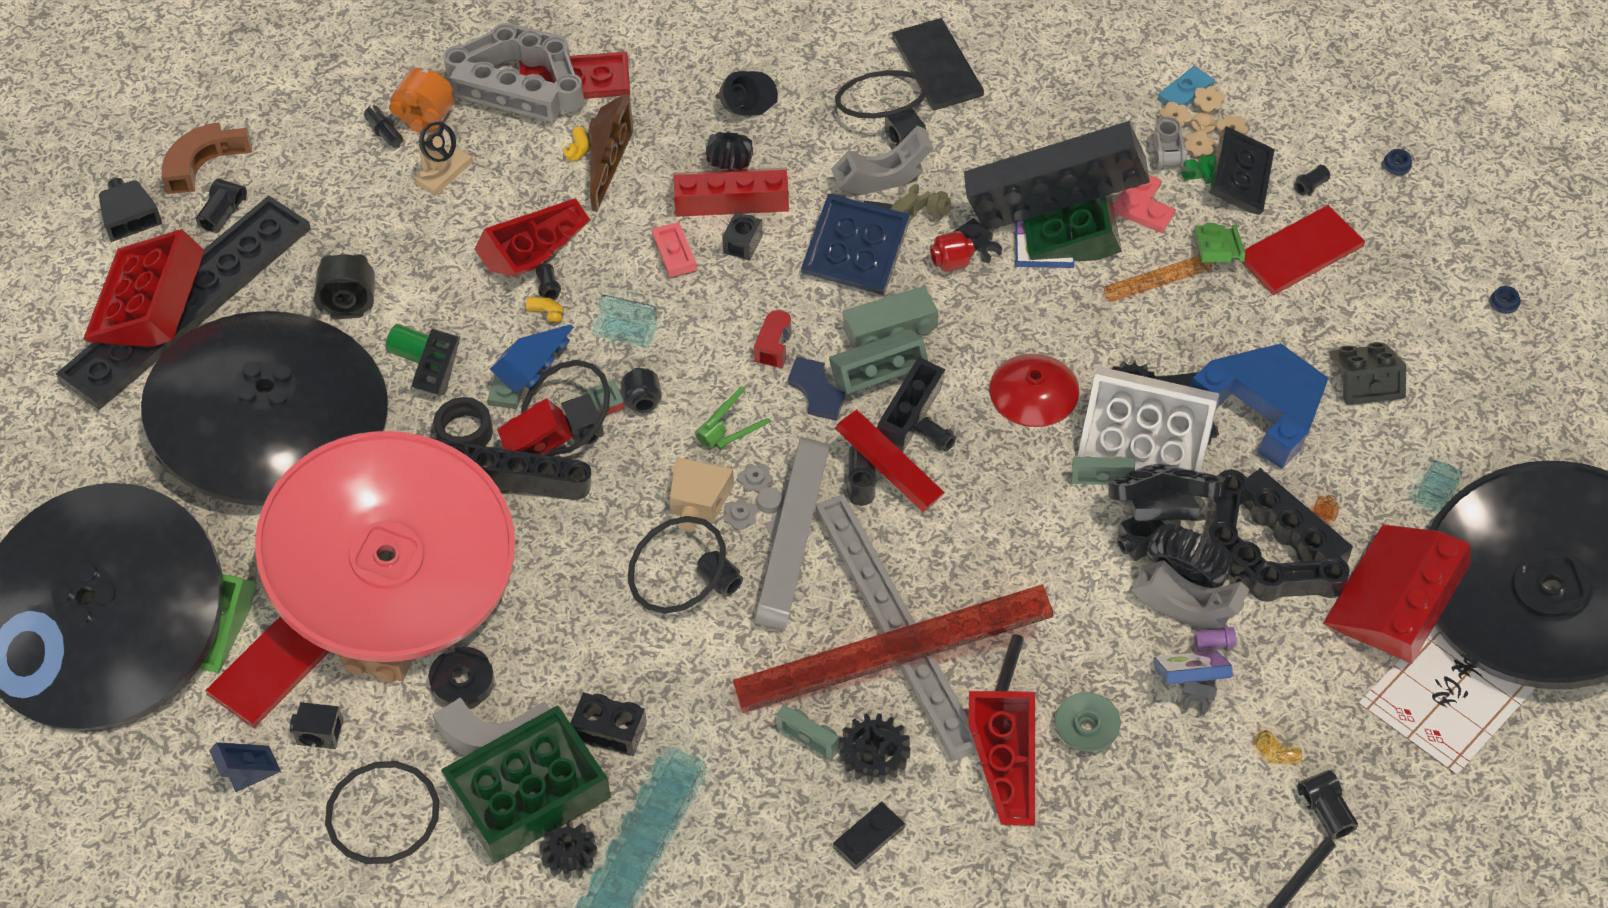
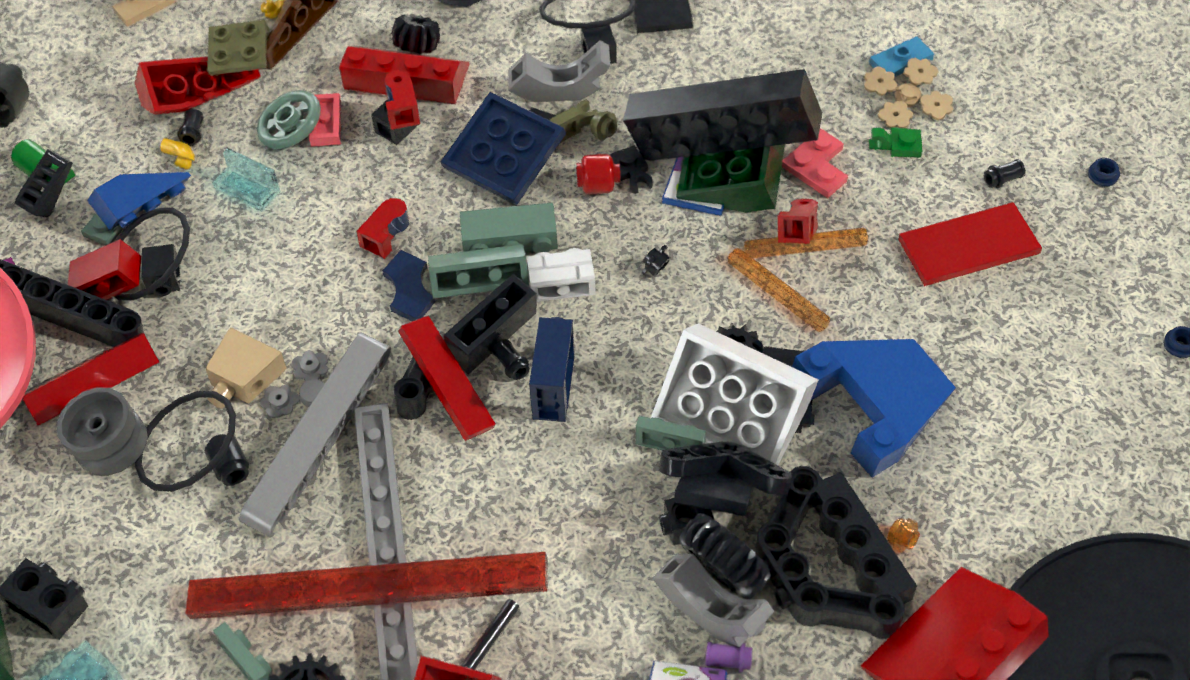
camera: 15 degrees right, 0 degrees up
black tyre [433,397,493,446] -> none
sand green plate [586,380,625,415] -> none
black head [621,368,662,413] -> none
bright green plant [694,386,771,450] -> none
red dish [989,354,1079,427] -> none
light grey piece [1153,116,1187,170] -> none
bright green plate [1194,223,1245,263] -> none
black tile [1209,126,1275,215] -> none
pearl dark grey bracket [1330,342,1406,405] -> none
clear light blue brick [1415,459,1463,512] -> none
none -> red tile [22,332,159,426]
none -> dark grey wheel [56,387,148,476]
none -> olive bracket [207,19,270,75]
none -> sand green plate [257,90,321,149]
none -> red leg [384,70,420,130]
none -> white brick [527,248,596,302]
none -> dark blue window [529,317,575,422]
none -> black plate [641,245,671,277]
none -> clear orange axle [728,248,831,332]
none -> red leg [777,199,818,244]

